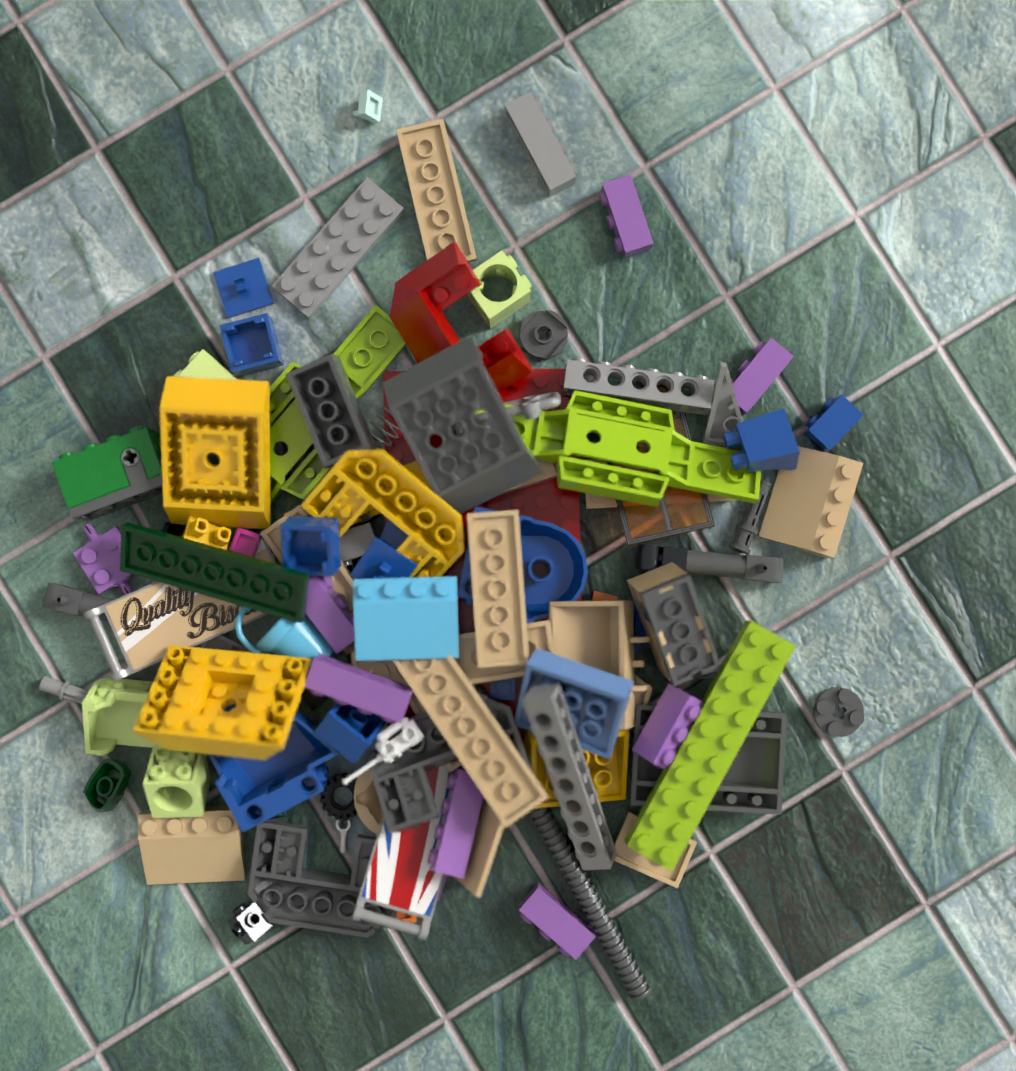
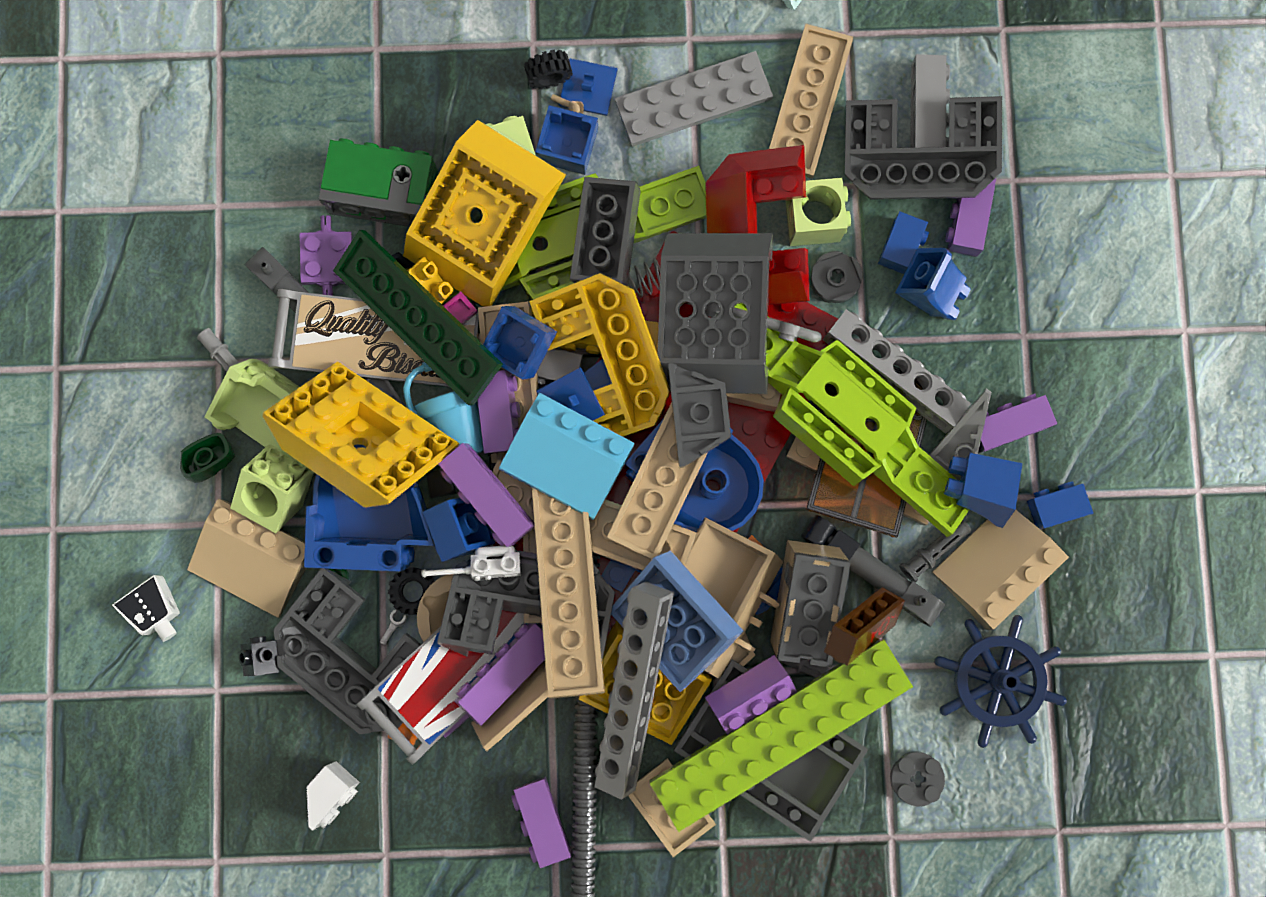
camera: 25 degrees right, 5 degrees down
none -> torso [112,575,180,642]
none -> white slope [307,761,360,830]
none -> black tyre [524,50,573,90]
none -> tan hand [551,94,584,114]
none -> dark grey wing [668,363,731,468]
none -> reddish brown brick [824,587,905,666]
none -> dark grey slope [845,96,1002,200]
none -> blue brick [877,211,929,274]
none -> blue hips [895,248,971,320]
none -> dark blue piece [934,615,1067,748]

